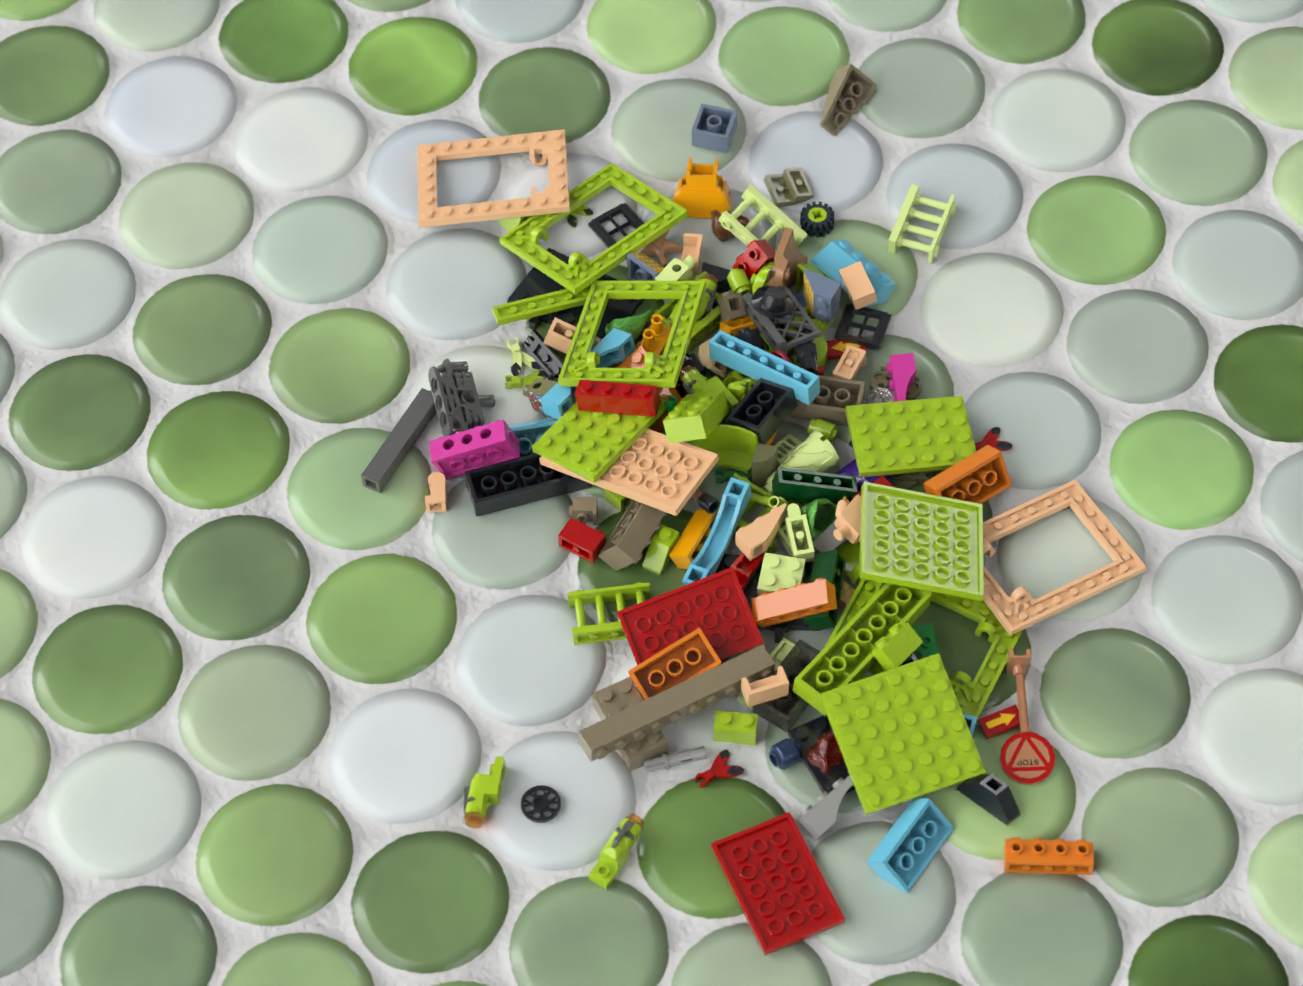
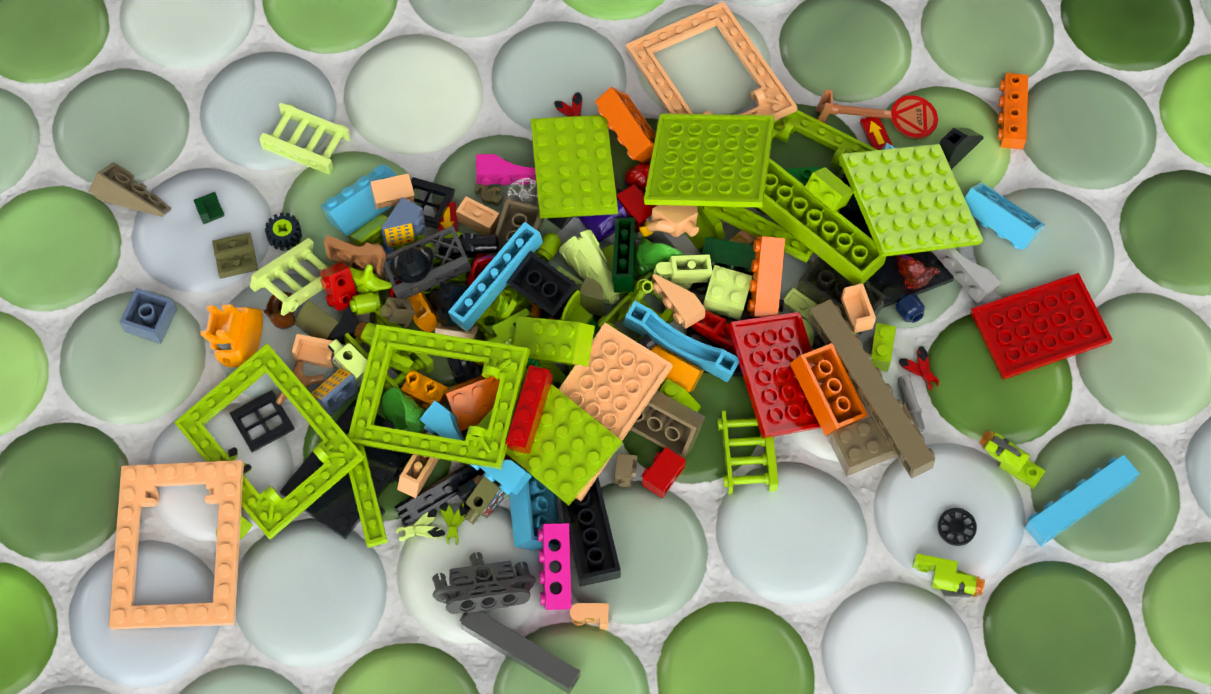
camera: 90 degrees left, 10 degrees up
none -> dark green panel [193,192,224,225]
none -> olive brick [295,300,339,340]
none -> medium azure brick [1025,455,1140,547]

